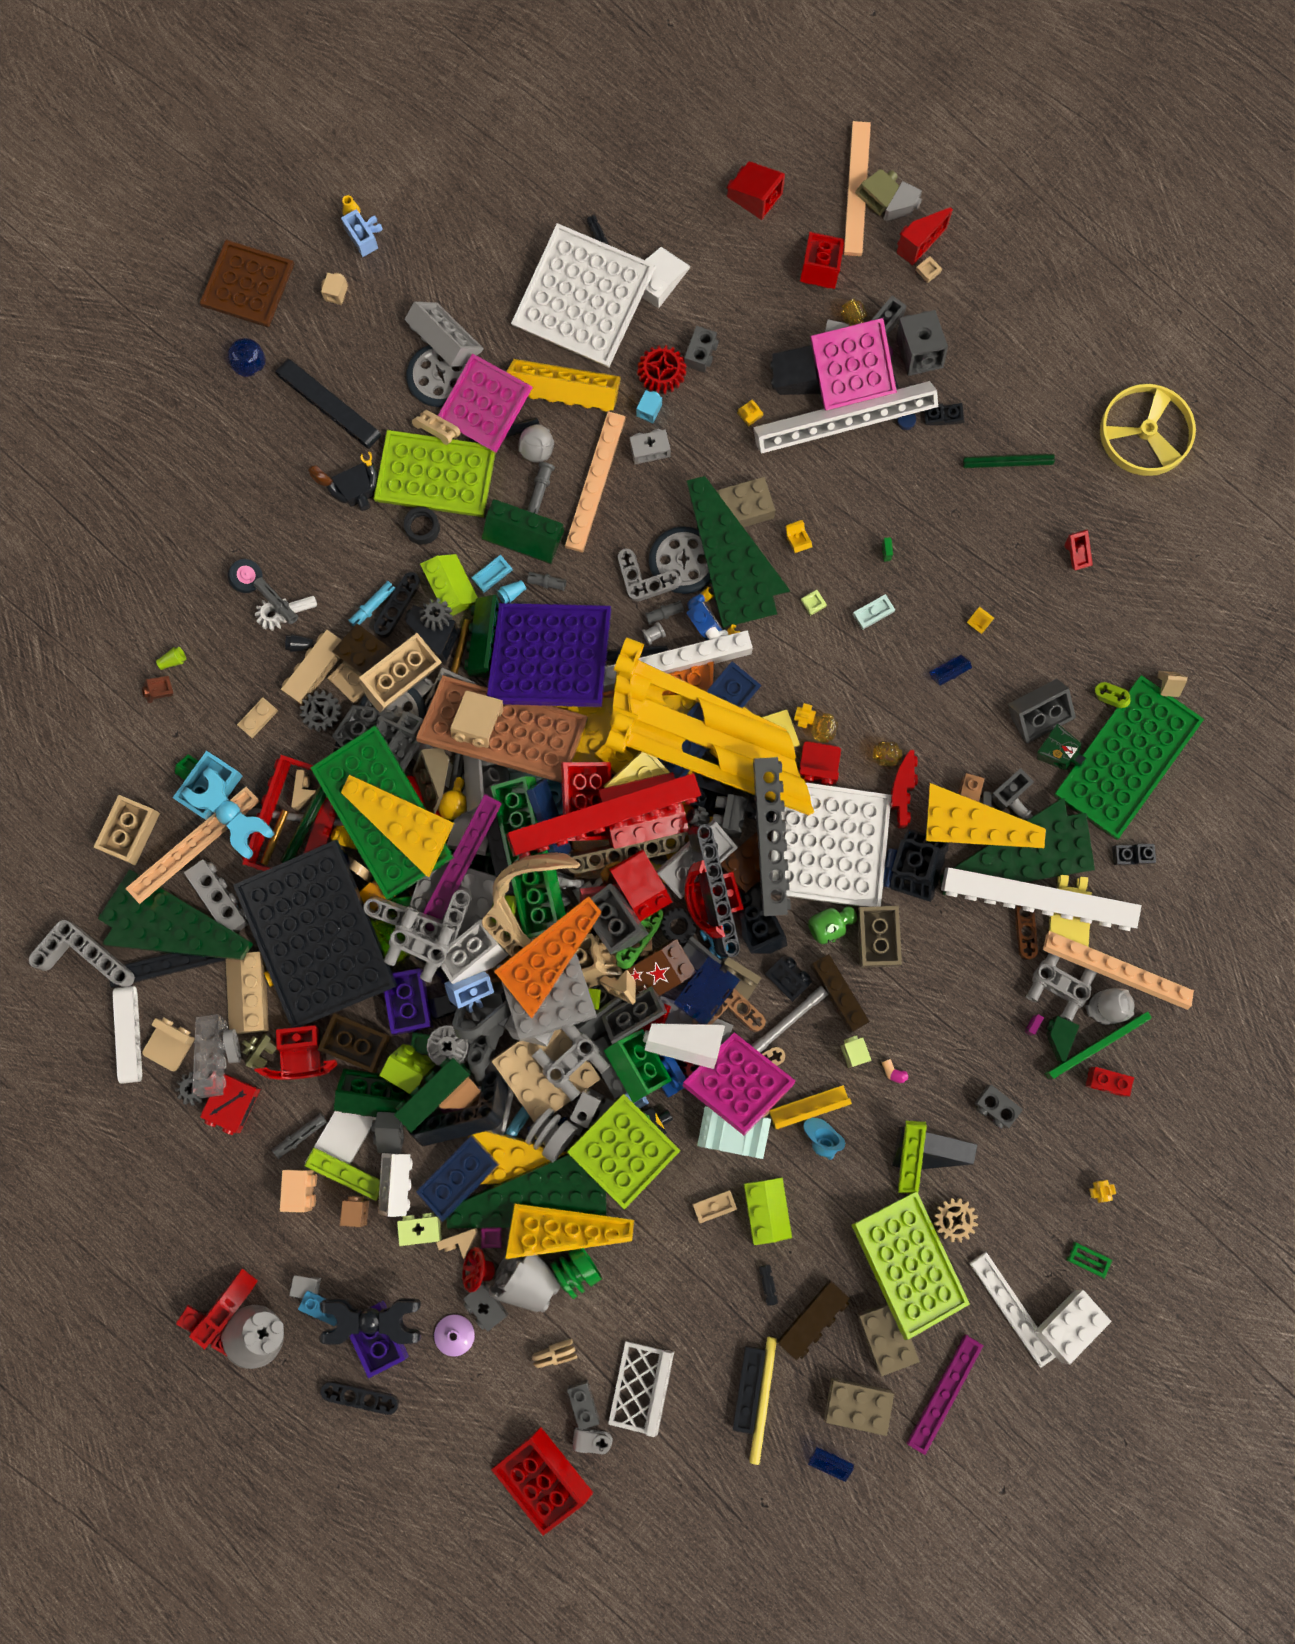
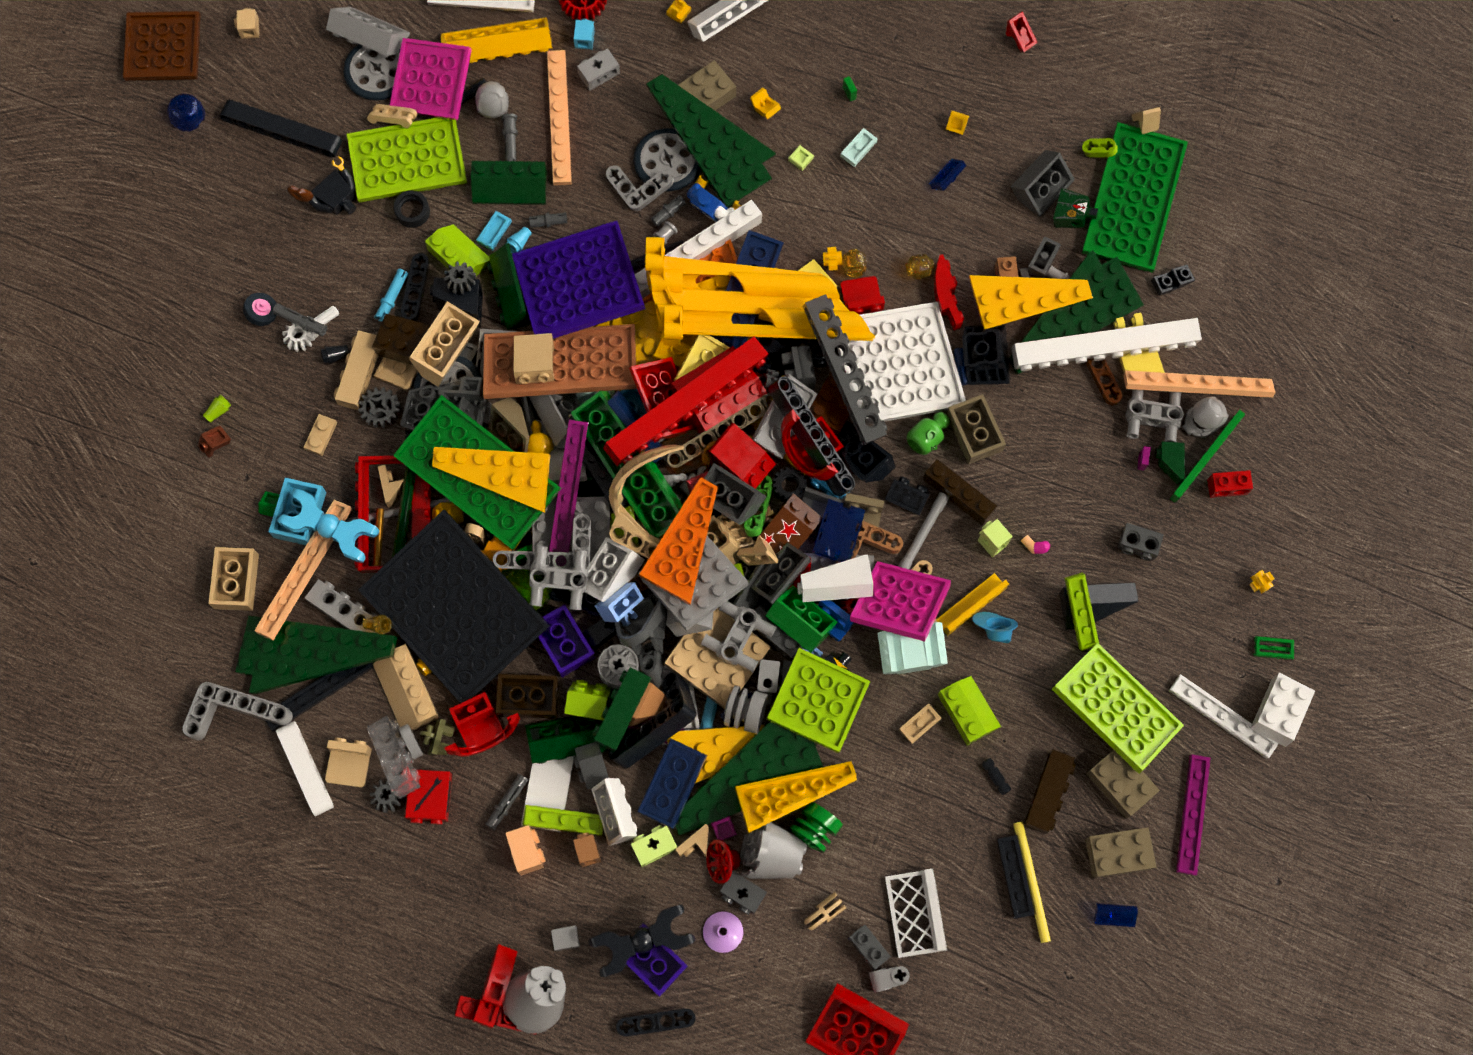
camera: 25 degrees left, 5 degrees down
dark azure bracket [298,1291,338,1327] -> none
green tile [411,1032,430,1054] -> none
pearl gold bar [451,619,472,674] -> none
tan gear [934,1198,978,1242] -> none
none -> clear yellow cone [362,615,392,634]

